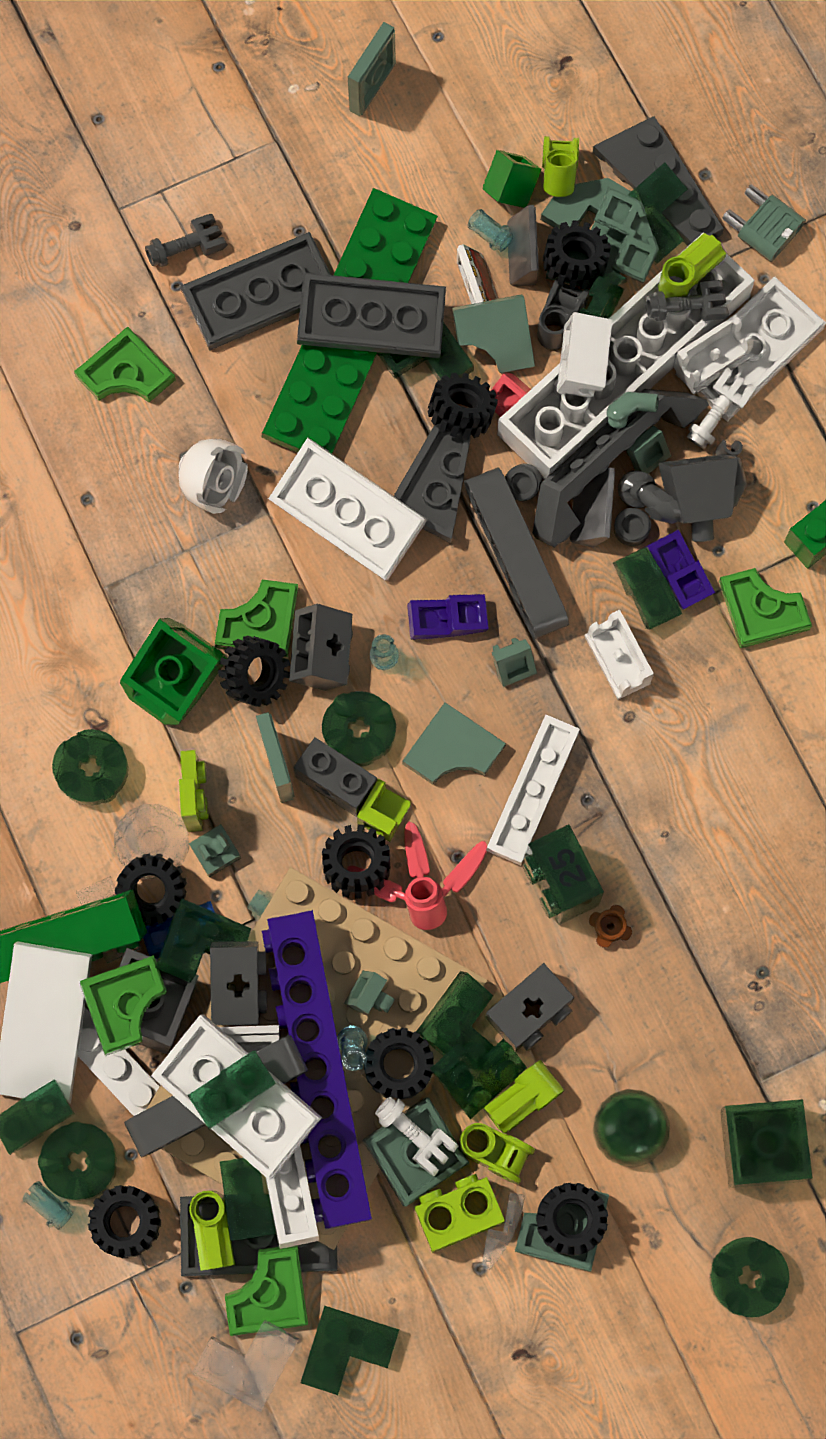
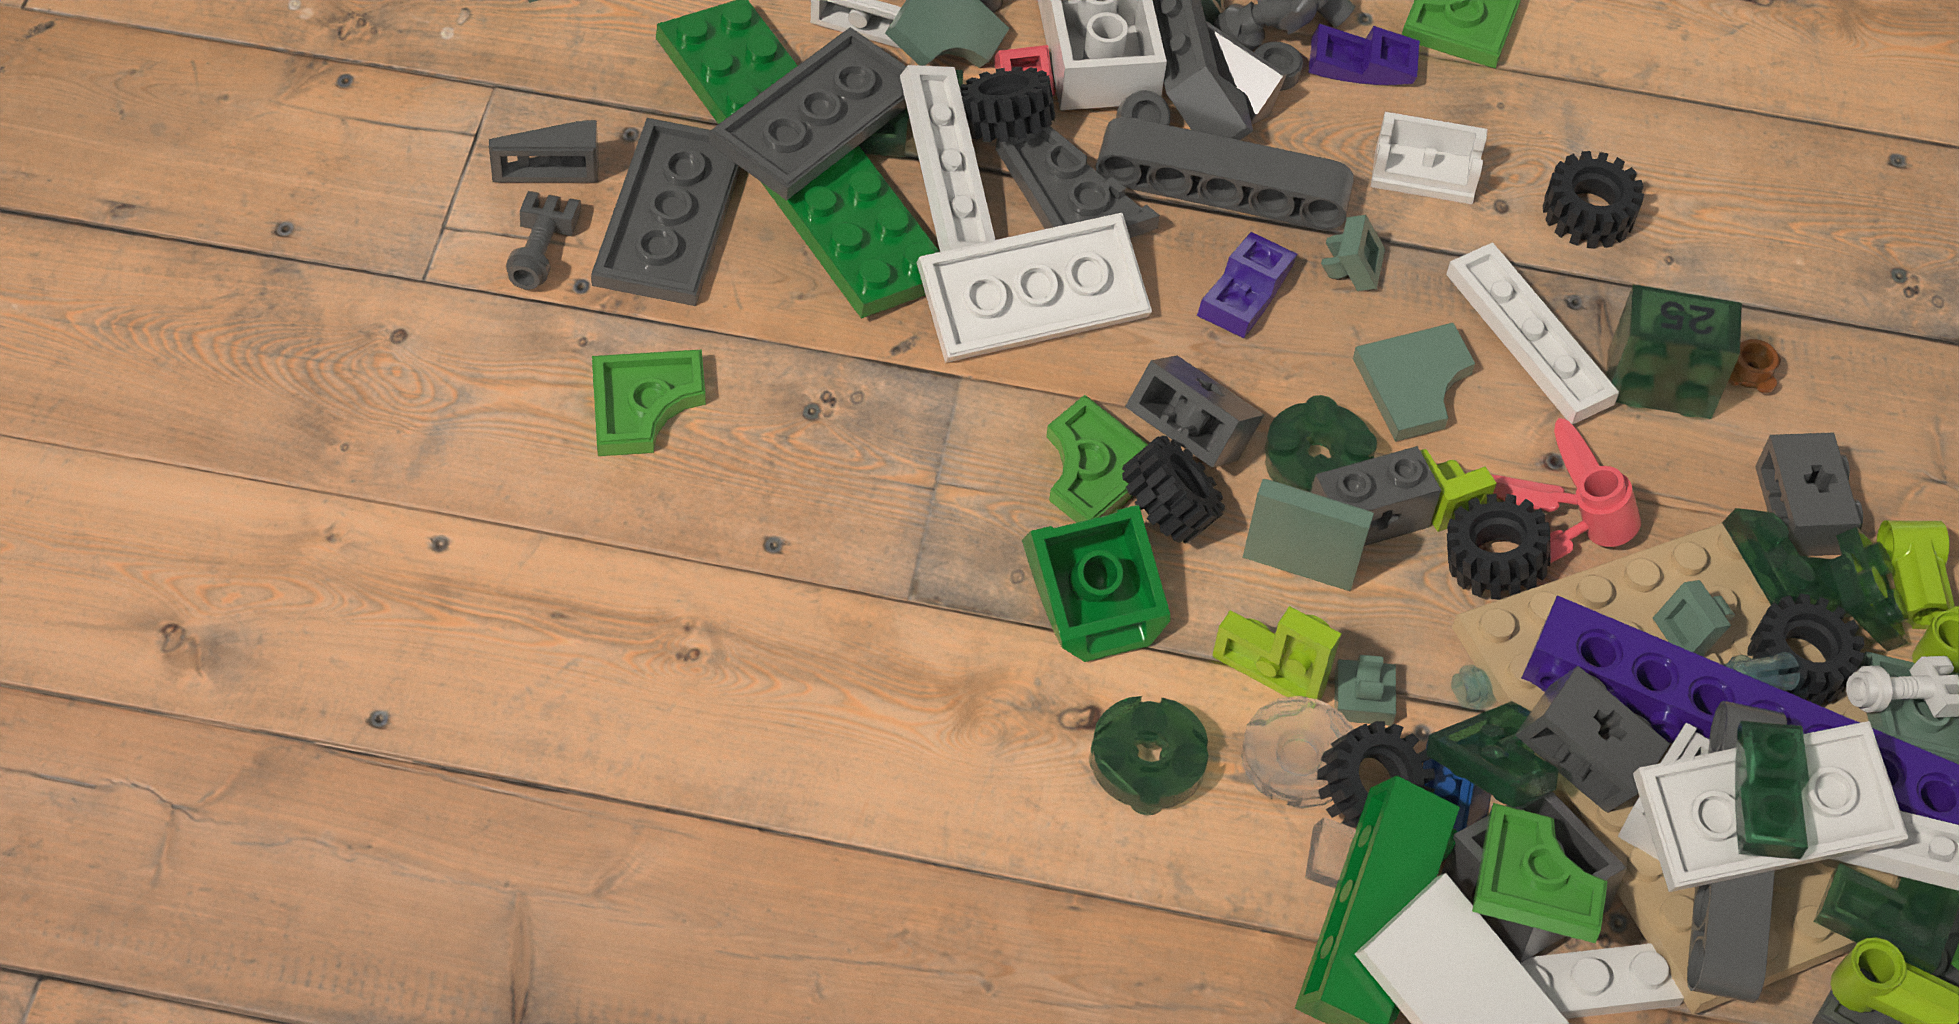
camera: 60 degrees left, 20 degrees down
white cylinder [178,439,248,514] -> none
clear light blue pin [370,634,399,670] -> none
clear green slope [613,547,682,629] -> none
none -> dark grey slope [489,120,599,183]
none -> white plate [900,65,995,252]
none -> black tyre [1543,151,1644,249]

